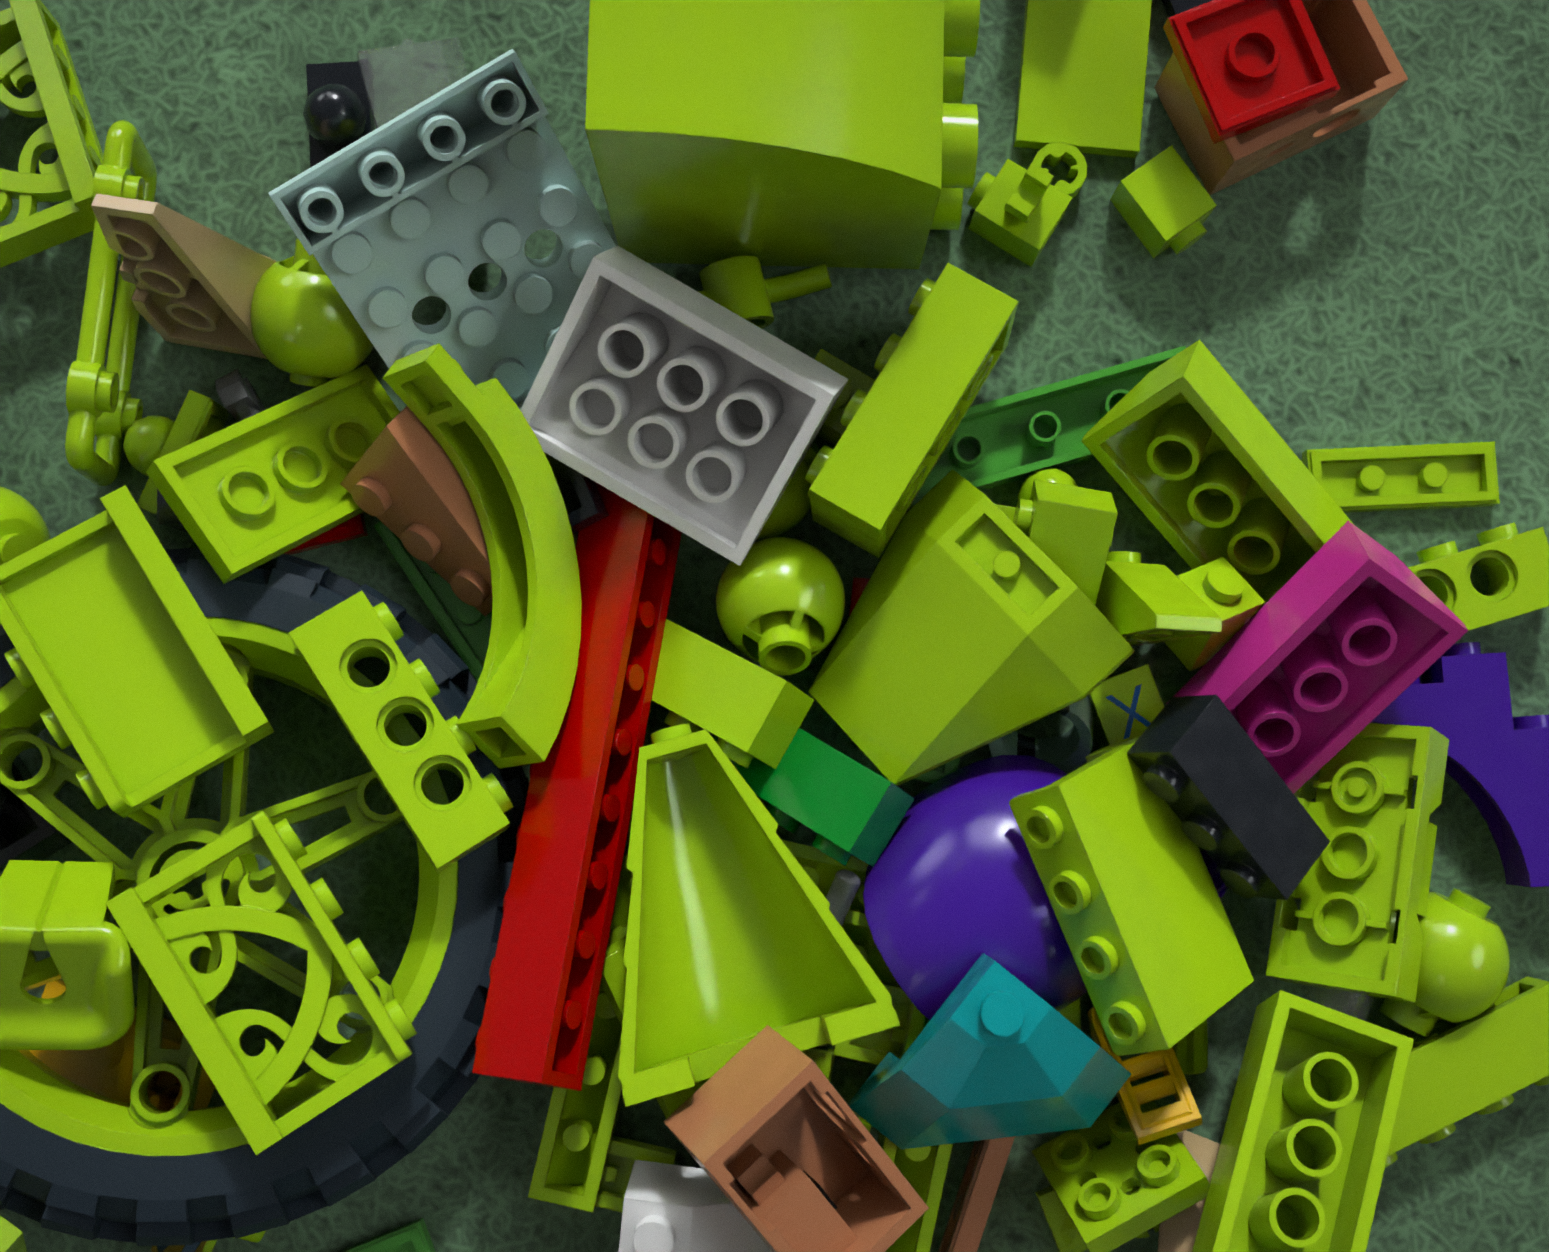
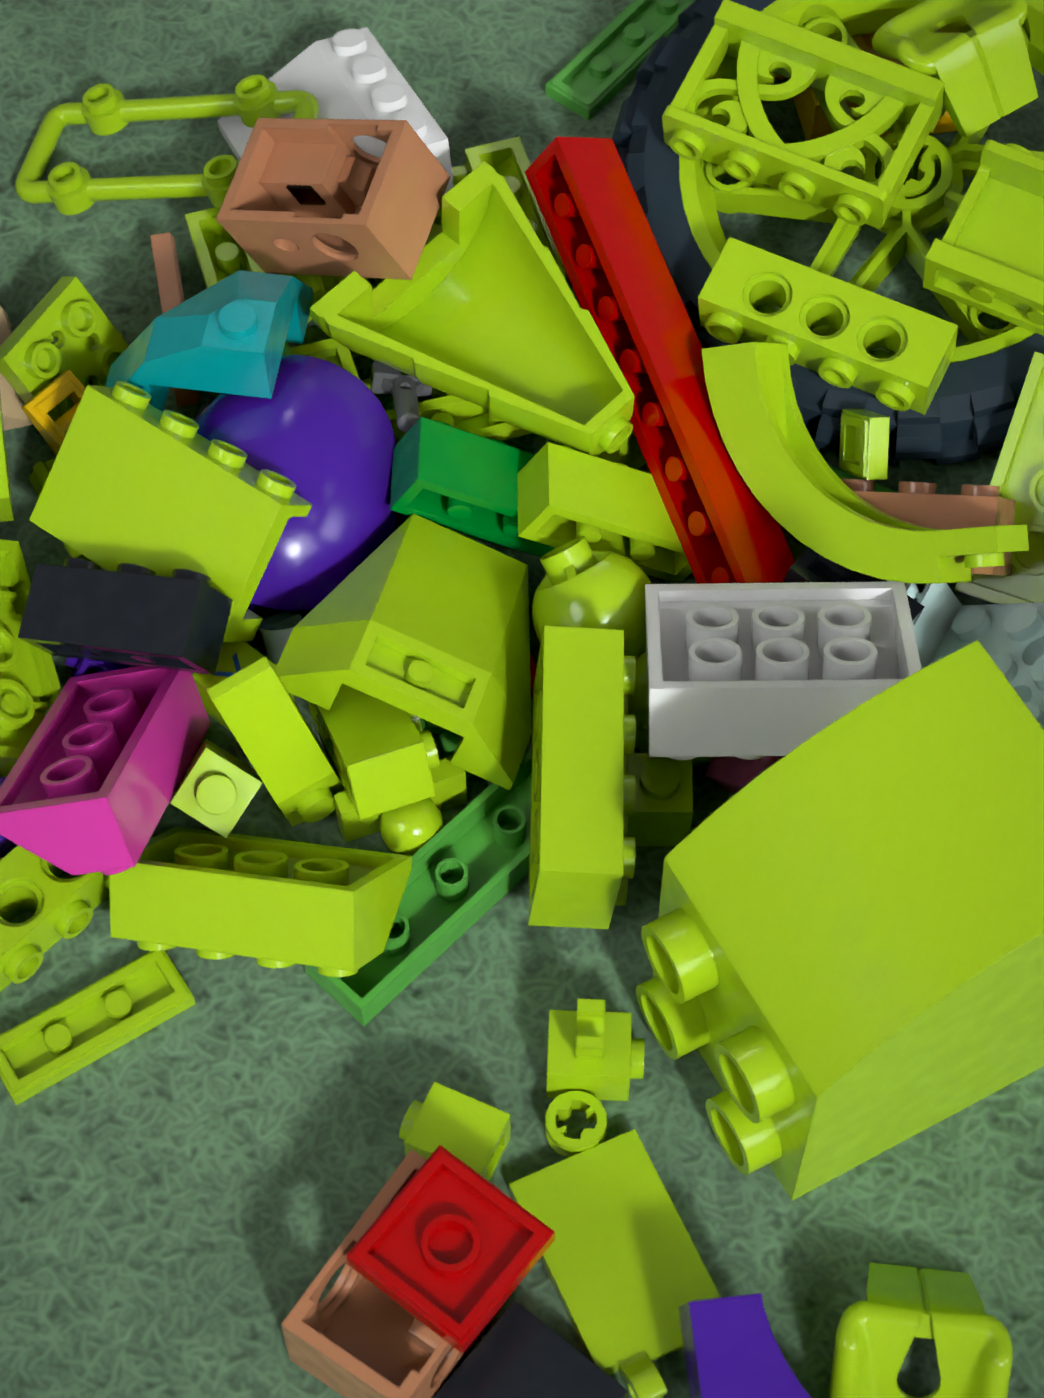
camera: 150 degrees right, 25 degrees down
none -> lime tile [839,409,890,480]

